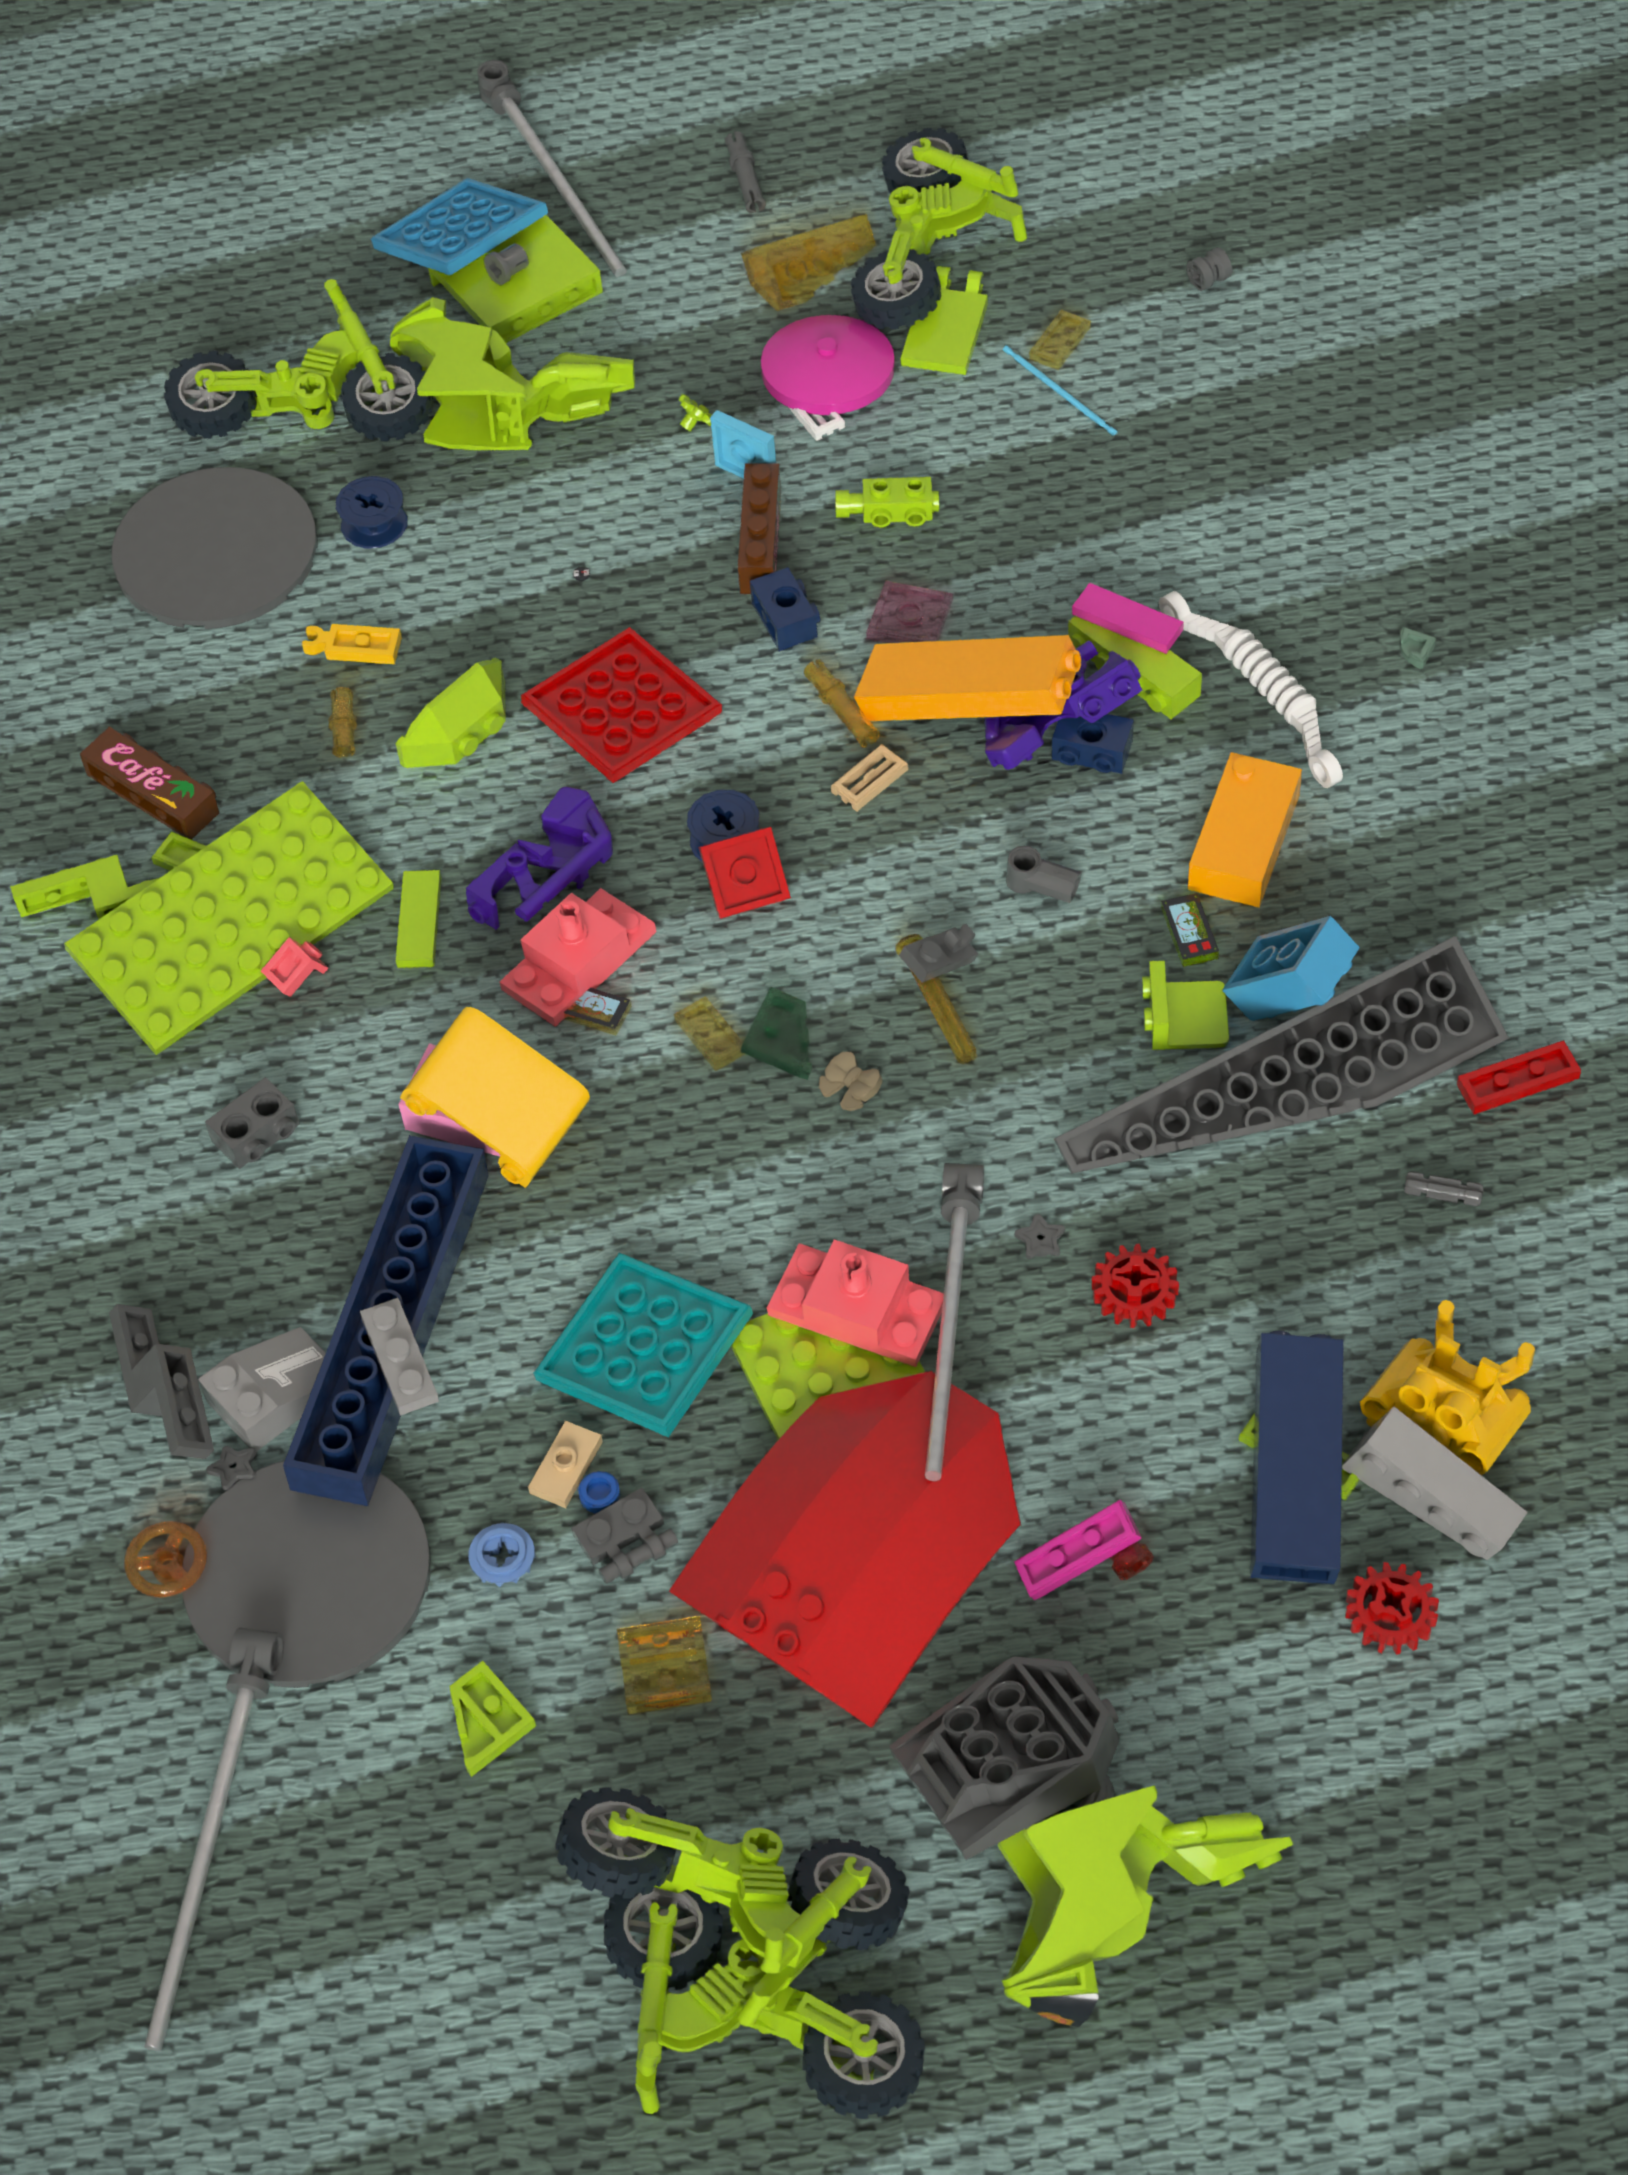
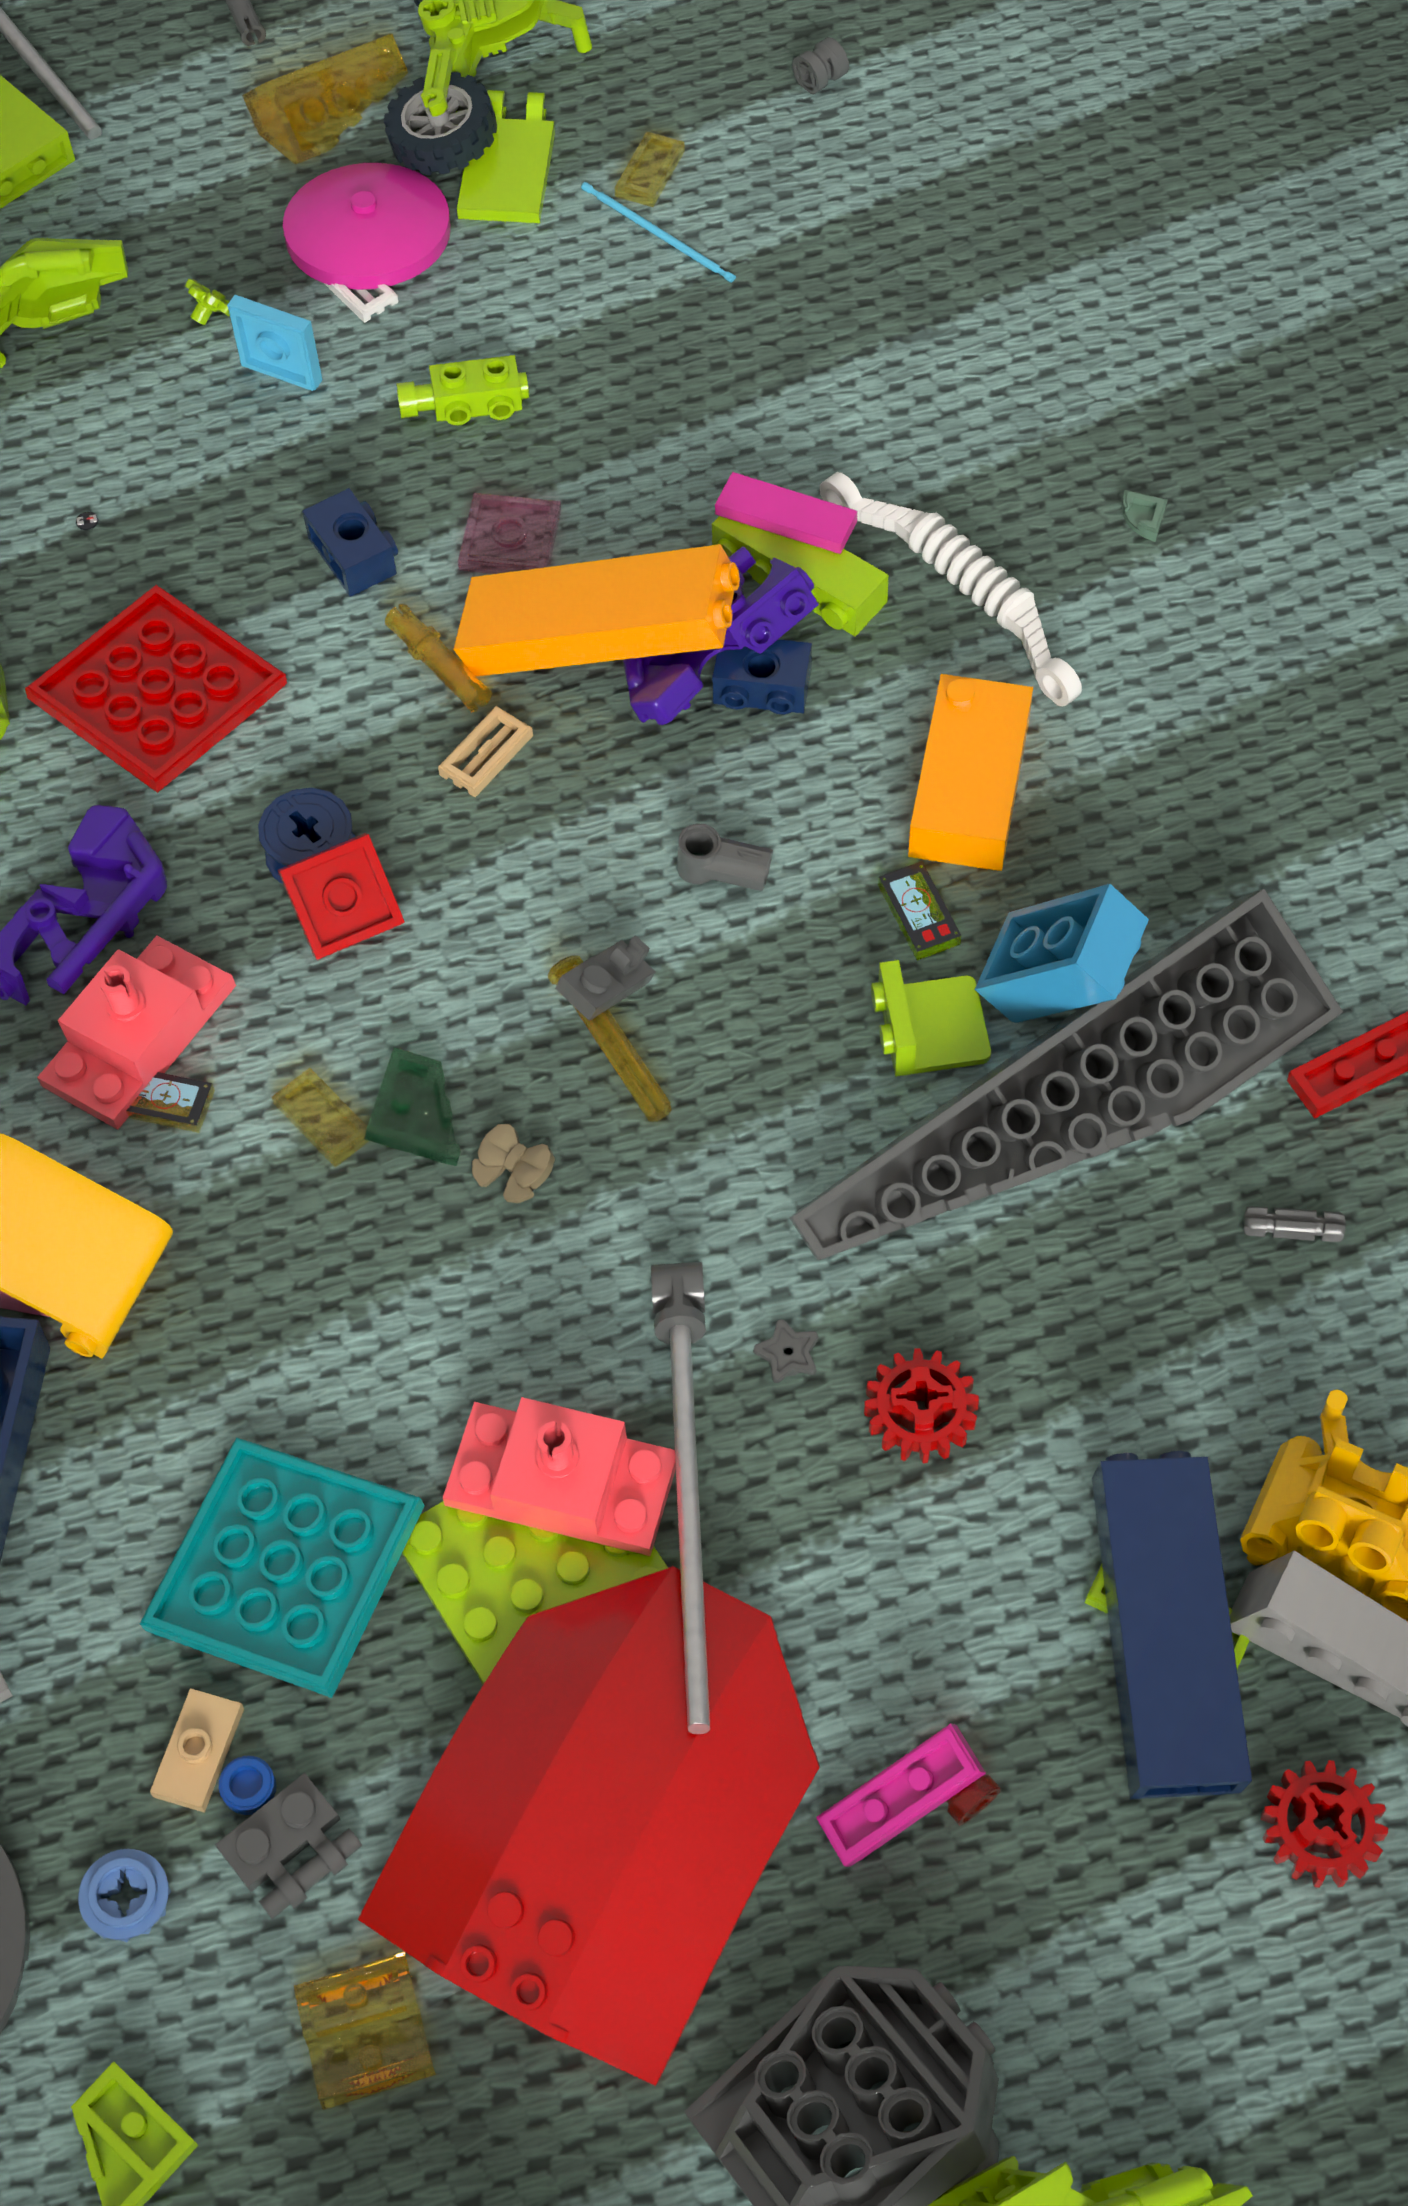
camera: 10 degrees left, 5 degrees up
reddish brown brick [738,463,781,594] -> none

